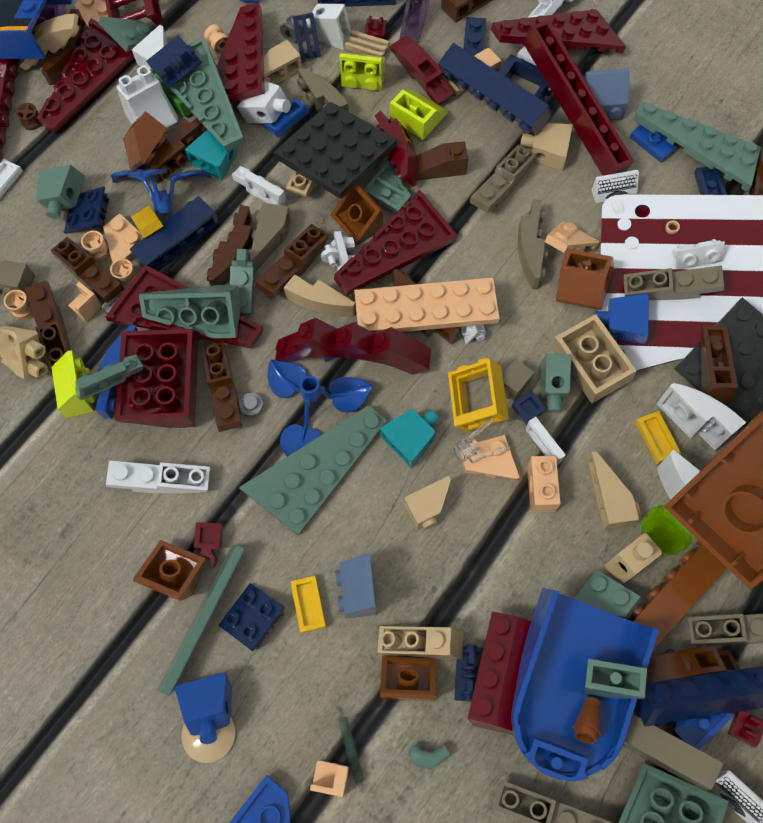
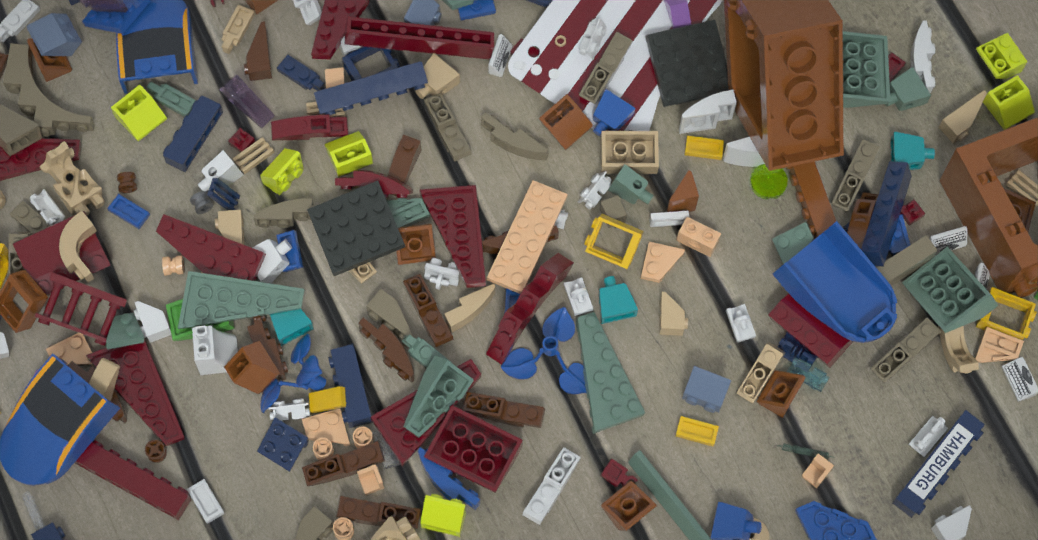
camera: 65 degrees left, 0 degrees up
sand green torso [36,165,86,219] -> none
sand green hinge [75,355,143,400] -> none
dark blue hinge [146,35,202,89] -> none
dark blue hinge [218,583,285,651] -> none
white hinge [232,166,286,206] -> none
light grey plate [239,393,263,416] -> none
sand green arm [409,744,451,769] -> none
clear plant [453,418,511,463] -> none
dark blue tile [512,390,547,425] -> none
light nougat wing [545,221,600,253] -> none
dark orange cone [573,697,601,744] -> none
sand green slope [585,659,647,699] -> none
tan slope [587,451,640,530] -> none
tan torso [604,533,663,585] -> none
reddish brown slope [701,326,738,403] -> none
none -> white hinge [269,398,310,421]
none -> white hips [564,277,593,316]
none -> white hinge [578,171,612,209]
none -> dark orange slope [667,170,699,212]
none -> white hips [726,304,756,342]
none -> clear light blue hinge [787,358,829,392]

